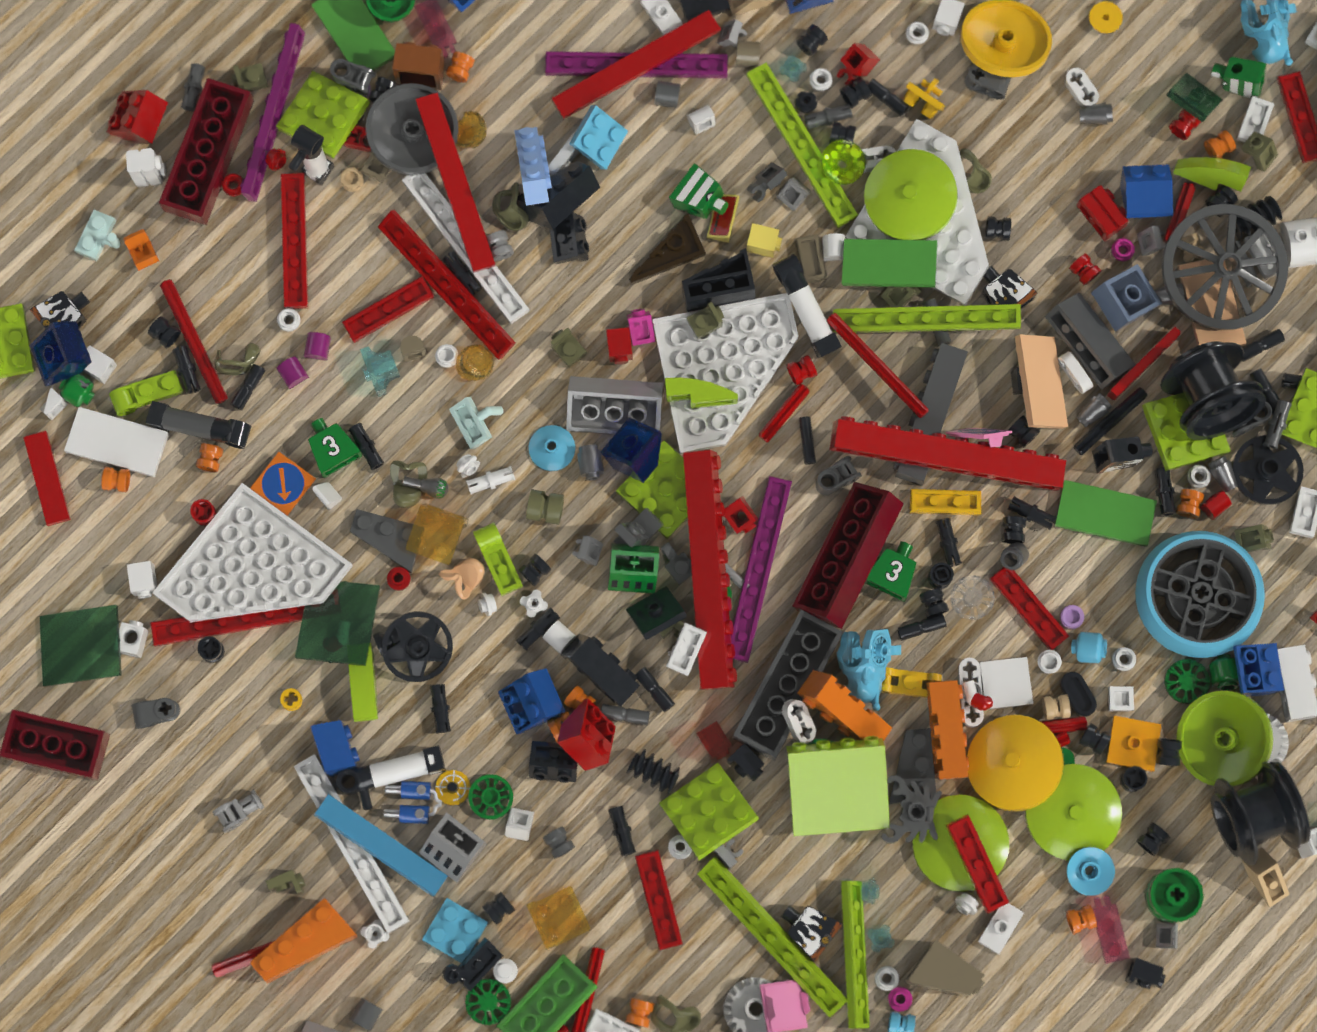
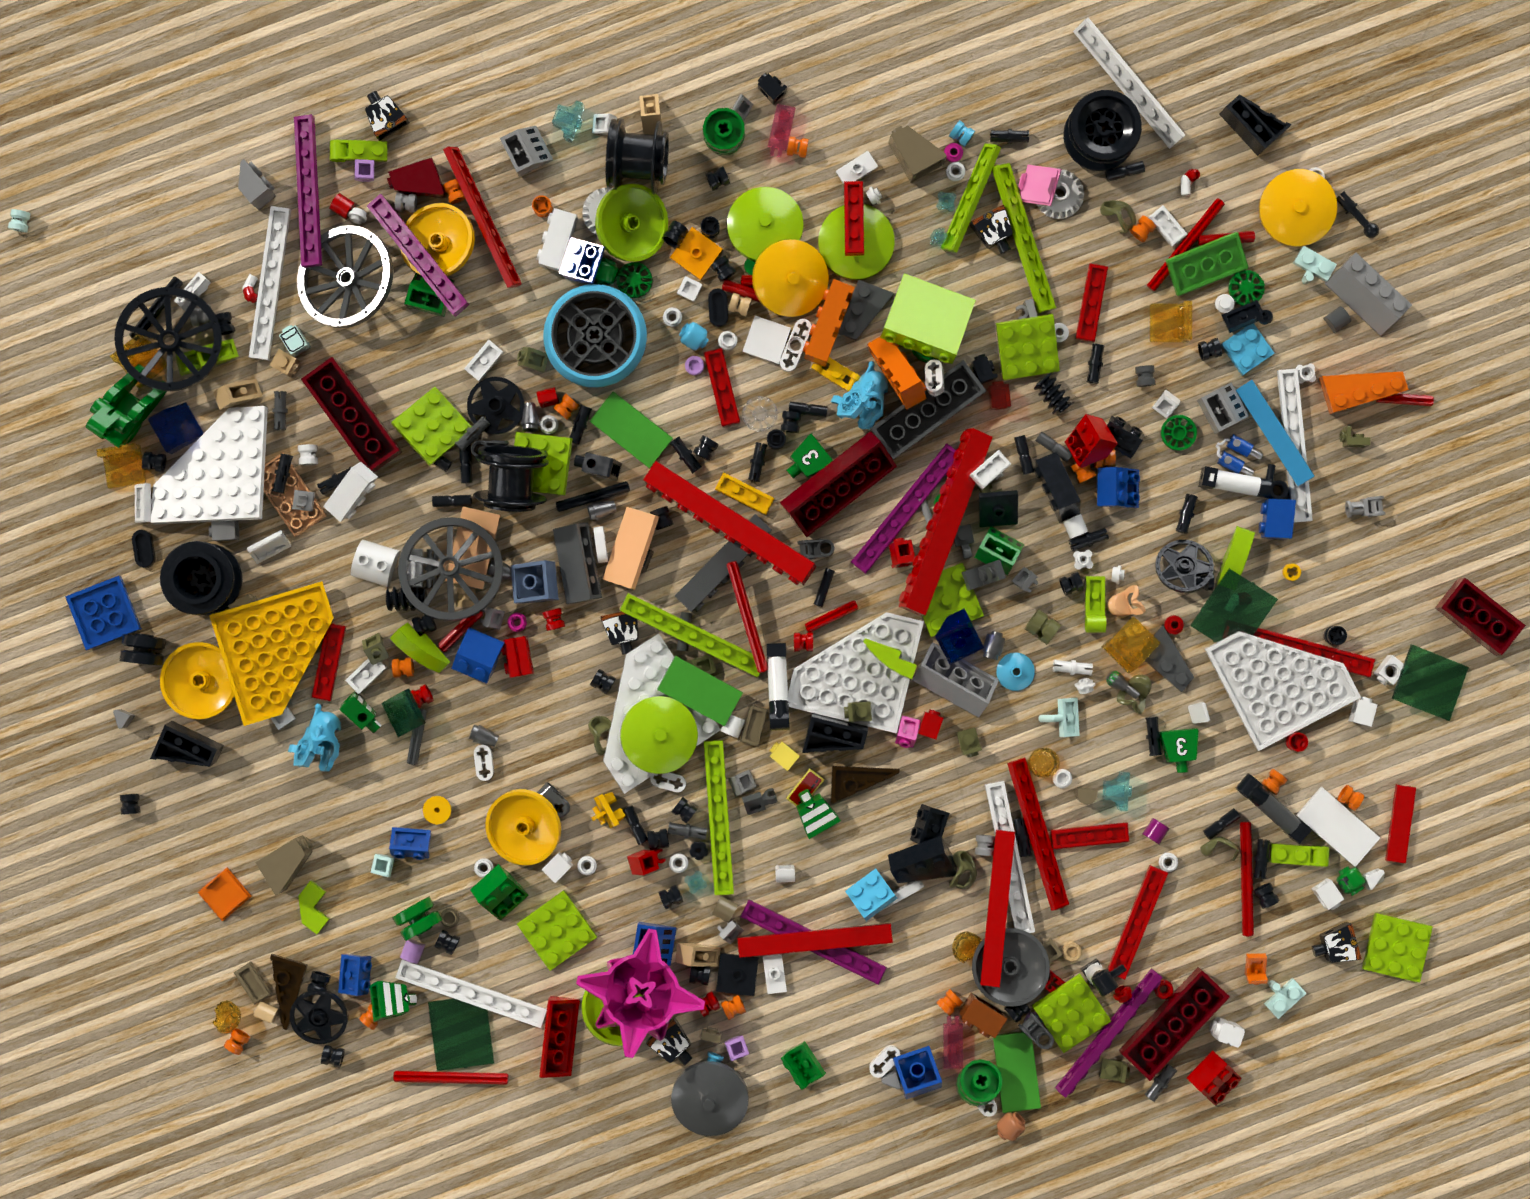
camera: 160 degrees left, 10 degrees up
clear blue slope [29,321,92,386] -> none
dark grey piece [131,698,180,729] -> none
piece [250,452,316,516] -> none
magenta brick [277,356,309,390] -> none
yellow piece [435,770,471,806] -> none
light blue brick [514,127,552,205] -> none
dark grey brick [655,81,681,108] -> none
clear neon green dish [821,140,866,185] -> none
dark grey animal [881,775,942,844] -> none
bright pink piece [946,428,1012,447] -> none
arm [962,680,993,711] -> none
flat silver brick [1000,542,1029,570] -> none
medium azure dish [1066,847,1115,896] -> none
red tile [1107,327,1181,401] -> none
none -> dark grey axle [407,708,427,765]

